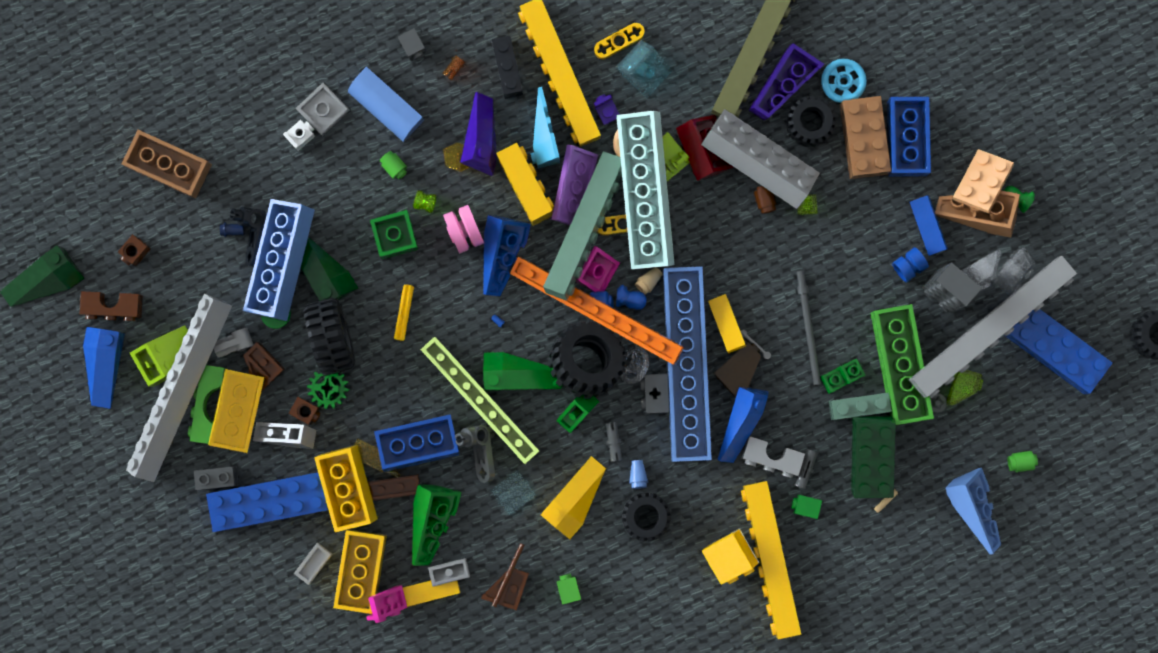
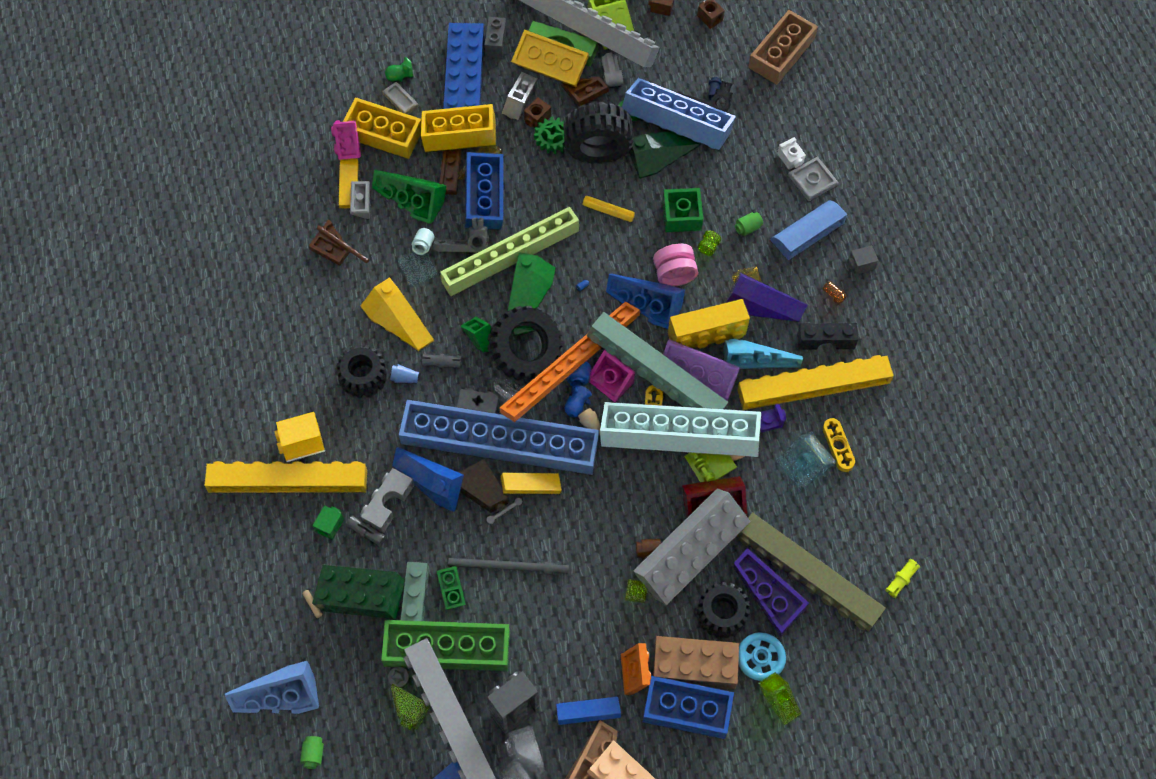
camera: 100 degrees right, 20 degrees down
bright green brick [557,573,581,605] -> none
blue wheel [892,247,929,283] -> none
none -> green animal [385,57,413,82]
none -> light aqua brick [412,228,434,255]
none -> orange plate [621,643,651,695]
none -> clear neon green slope [758,672,801,725]

